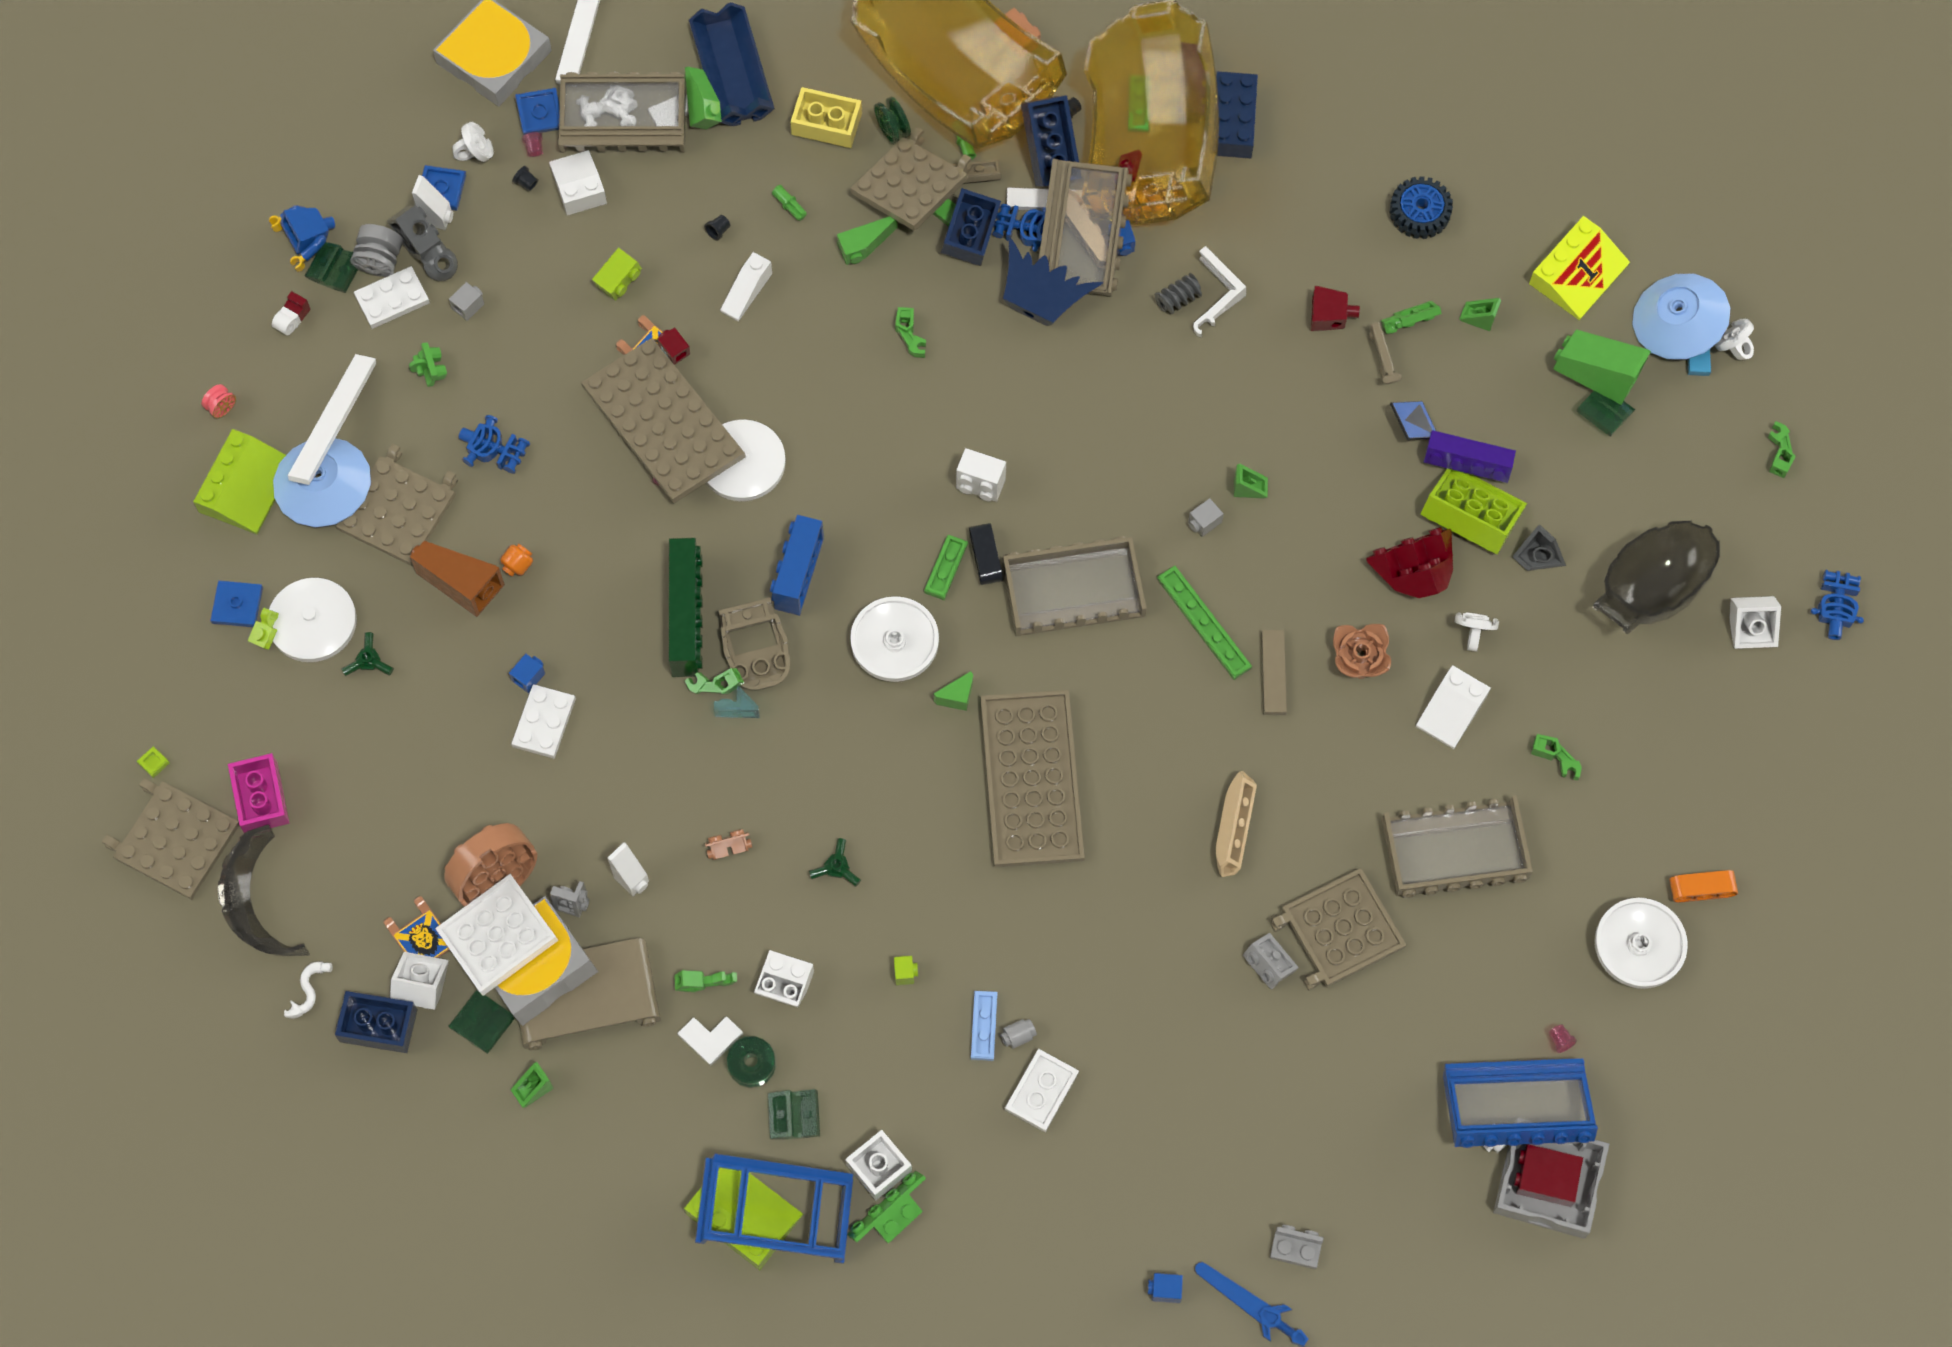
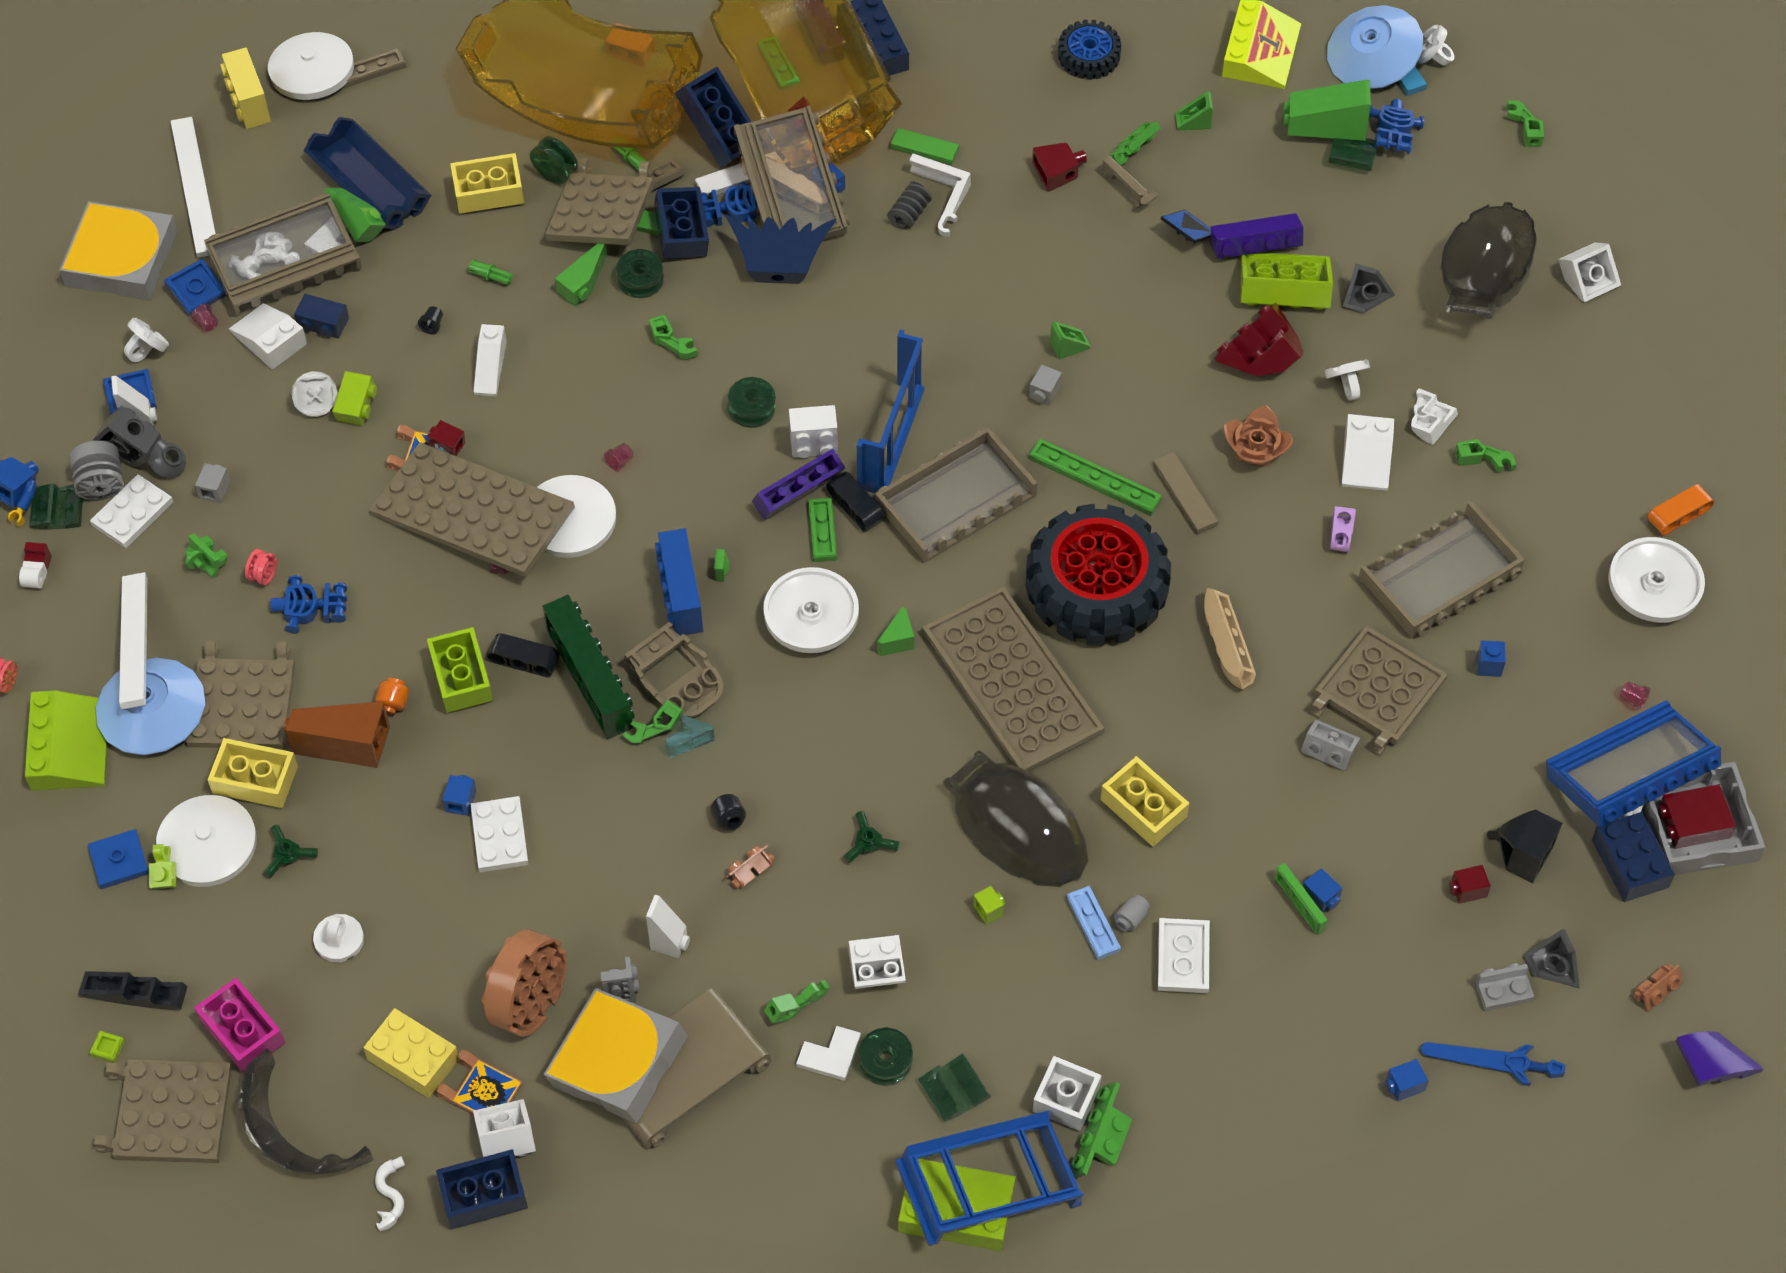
camera: 25 degrees left, 10 degrees down
white plate [435,874,558,996] -> none
clear green slope [448,990,515,1054] -> none
bright green slope [511,1062,554,1108] -> none
black piece [512,166,538,192] -> none
blue torso [1811,569,1864,640] -> none
none -> black slope [78,971,188,1010]
none -> light yellow brick [208,738,298,808]
none -> coral wheel [245,549,277,586]
none -> white tile [291,371,338,417]
none -> dark blue brick [294,294,349,339]
none -> white tile [313,914,364,963]
none -> light yellow brick [363,1008,458,1099]
none -> lime brick [427,627,493,713]
none -> black beam [487,633,560,677]
none -> clear pink piece [604,443,633,471]
none -> clear green wheel [616,249,664,299]
none -> black head [710,794,746,830]
none -> bright green tile [714,549,729,582]
none -> clear green wheel [728,377,776,428]
none -> dark purple brick [752,448,846,520]
none -> blue piece [857,329,925,493]
none -> bright green tile [891,128,959,165]
none -> clear smoke windscreen [943,750,1088,887]
none -> black wheel [1025,504,1171,646]
none -> light yellow brick [1100,756,1189,847]
none -> bright green tile [1275,863,1328,935]
none -> blue brick [1303,868,1342,913]
none -> lavender leg [1330,506,1356,553]
none -> blue piece [1369,99,1424,154]
none -> white slope [1411,388,1458,445]
none -> dark red brick [1449,865,1491,904]
none -> blue brick [1477,640,1506,677]
none -> black piece [1487,809,1563,883]
none -> dark grey slope [1524,929,1580,988]
none -> dark blue brick [1592,812,1675,902]
none -> nougat hinge [1633,964,1683,1012]

